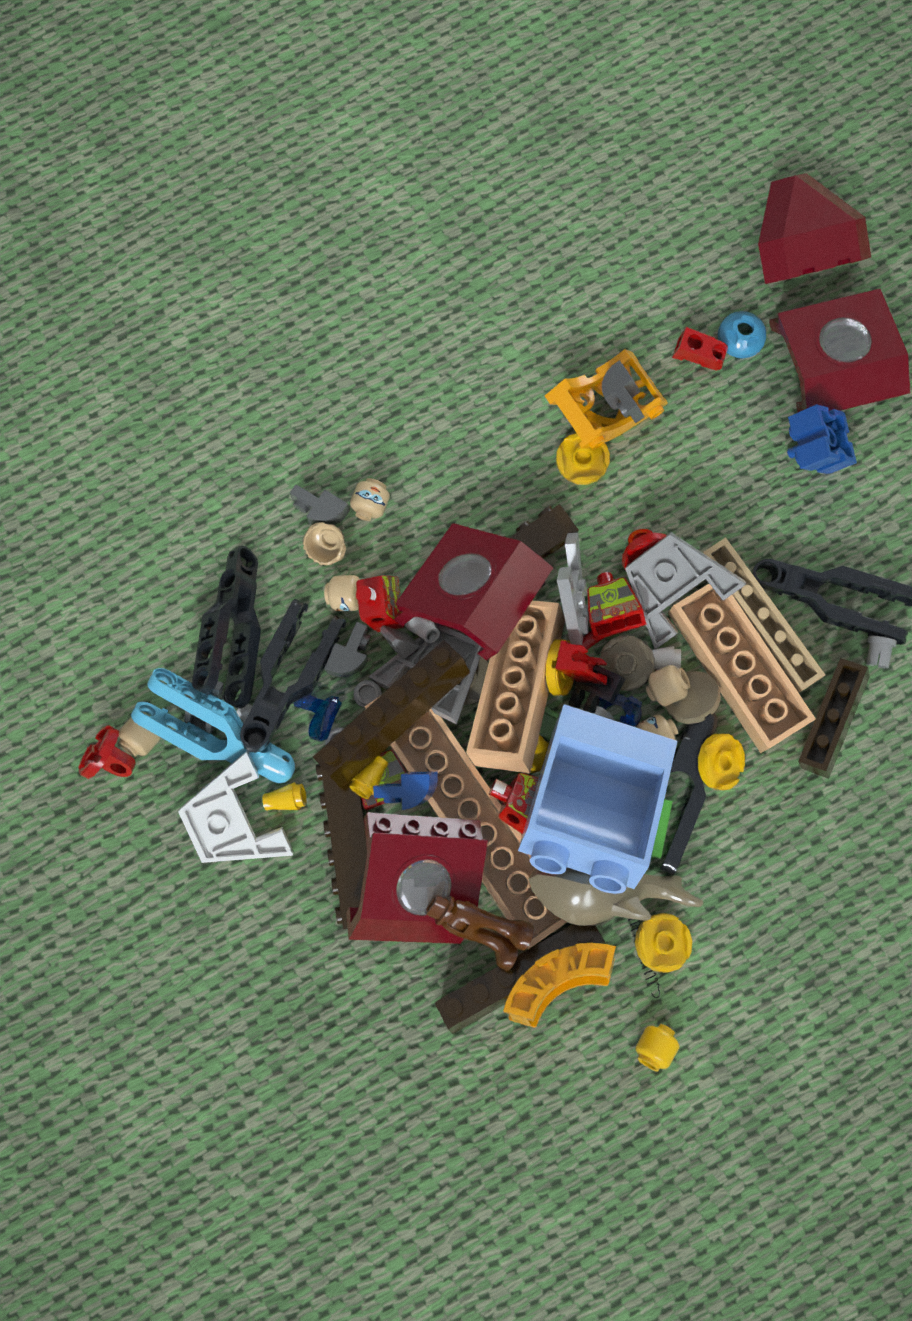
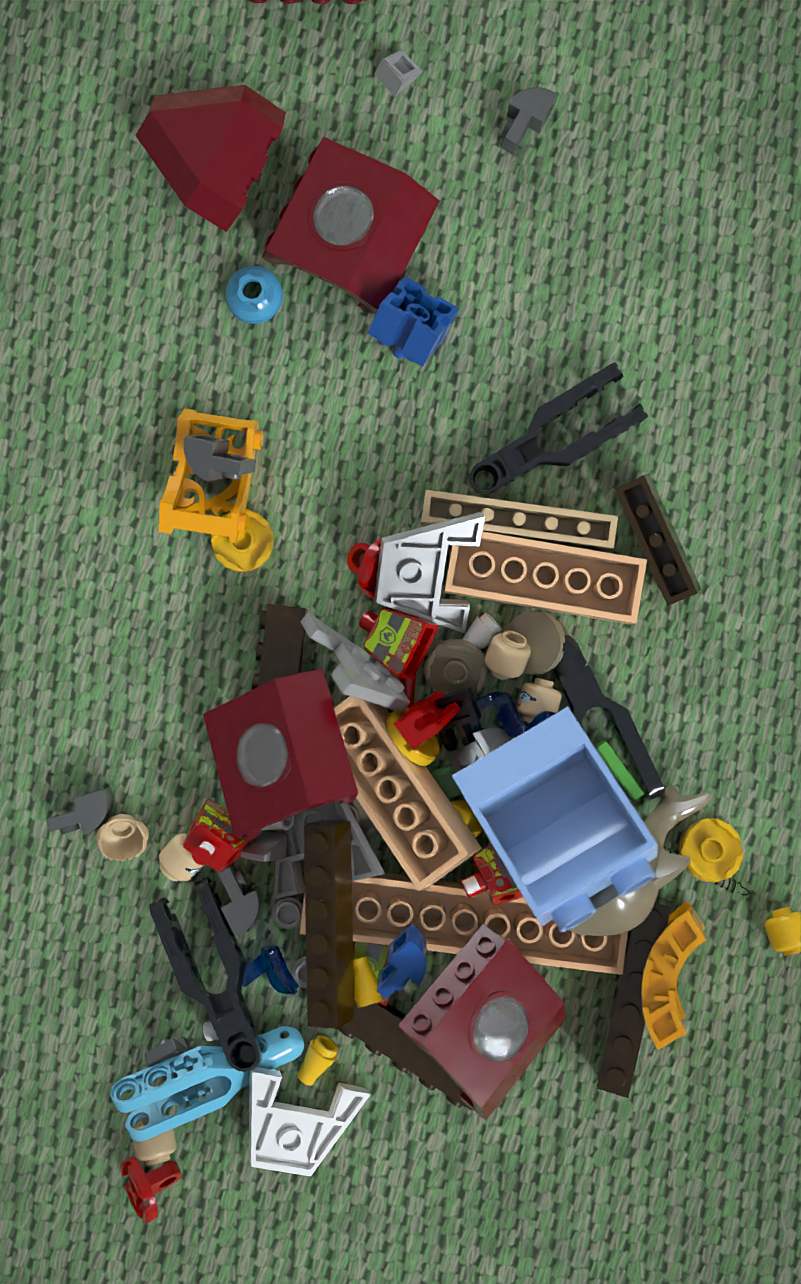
camera: 50 degrees left, 10 degrees up
black piece [192,545,261,709] -> none
tan head [350,478,390,521] -> none
reddish brown piece [425,895,534,971] -> none
red leg [672,327,728,370] -> none
yellow tile [698,733,745,790] -> none
light grey bush [866,636,897,669] -> none

